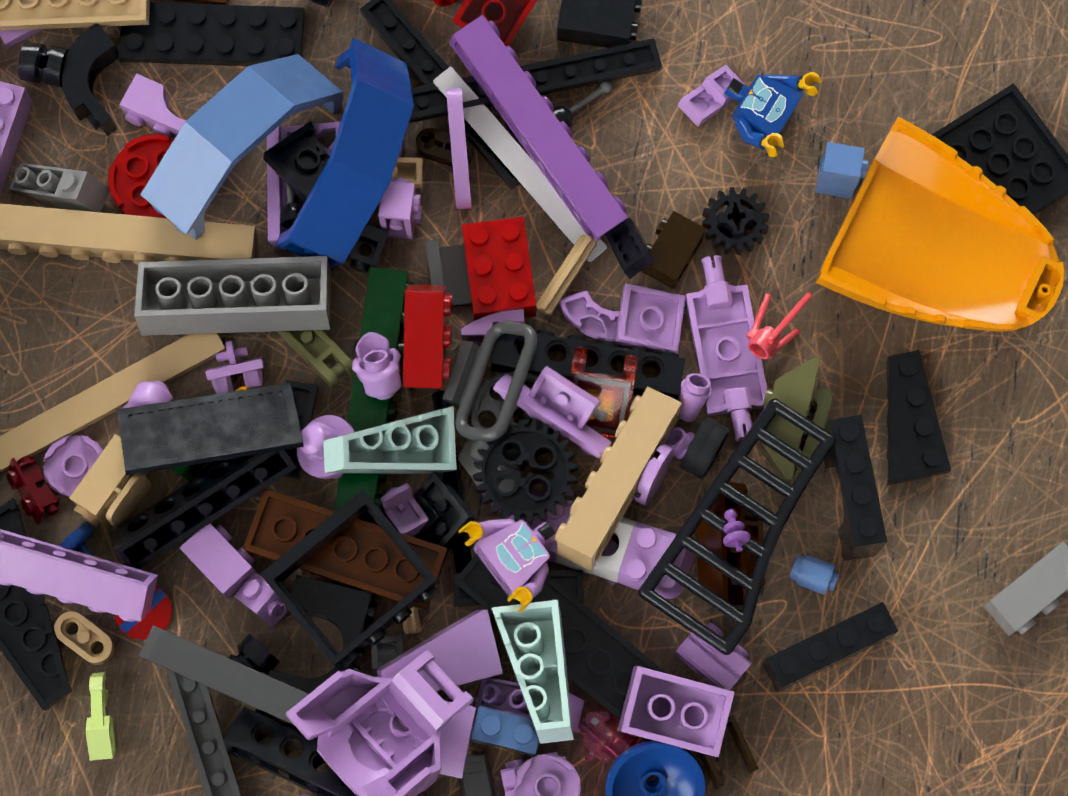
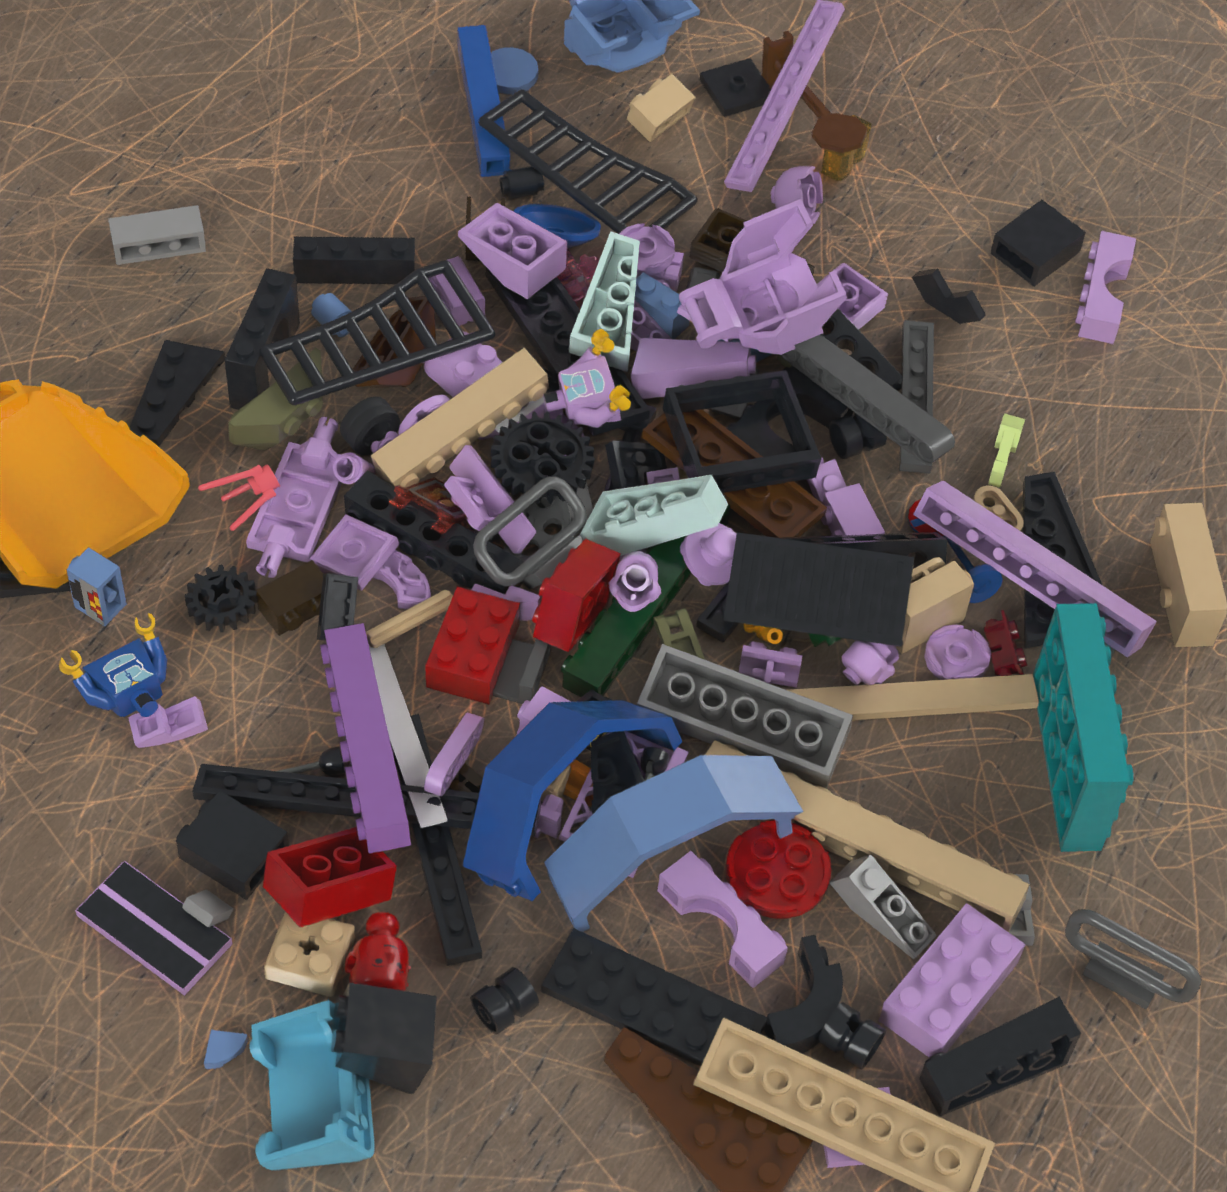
camera: 160 degrees left, 20 degrees down
medium lavender hair [723,509,751,552] -> none

